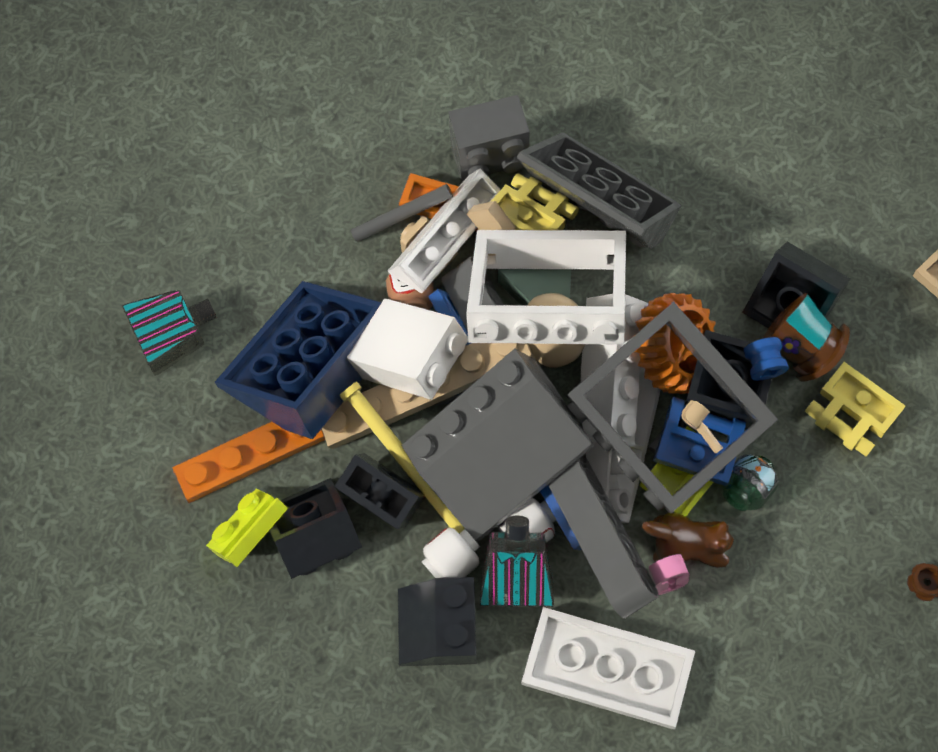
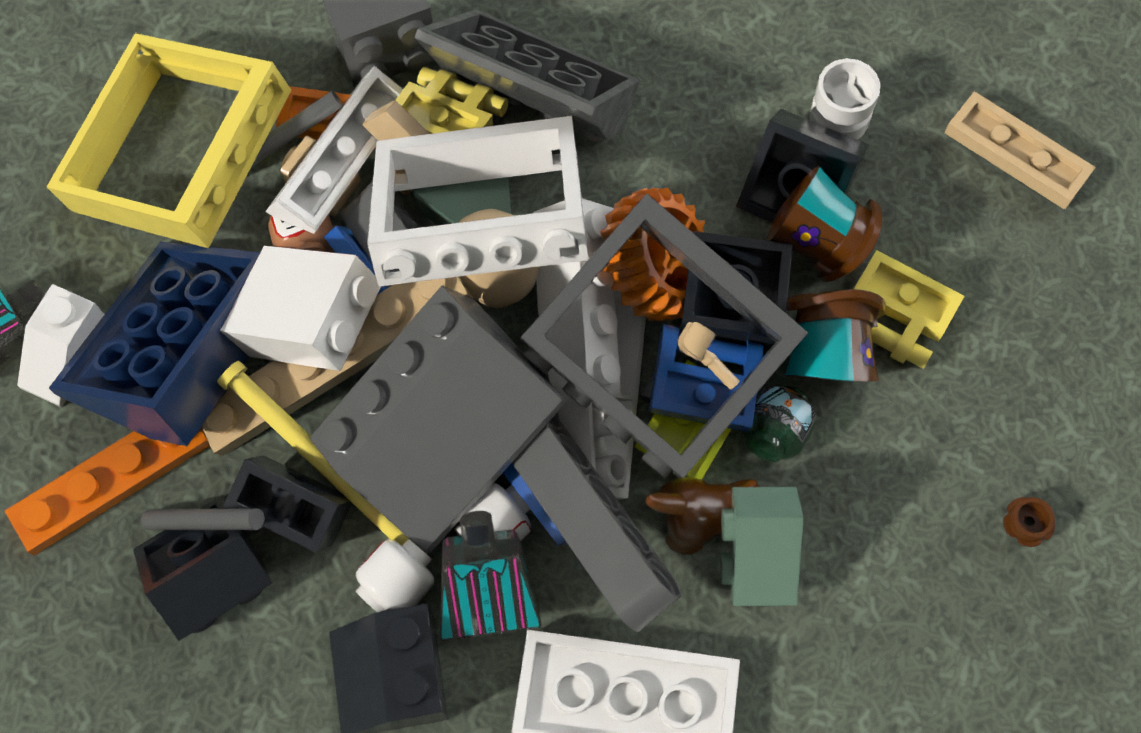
camera: 10 degrees left, 0 degrees up
neon yellow plate [206,488,288,567] -> none
bright pink beam [649,554,689,595] -> none
blue wheel [743,337,789,381] -> none
none -> white slope [17,284,104,407]
none -> light yellow window [47,33,292,249]
none -> dark grey bar [141,508,265,530]
none -> sand green brick [720,487,804,606]
none -> hat [785,289,886,382]
none -> white wheel [809,58,880,139]

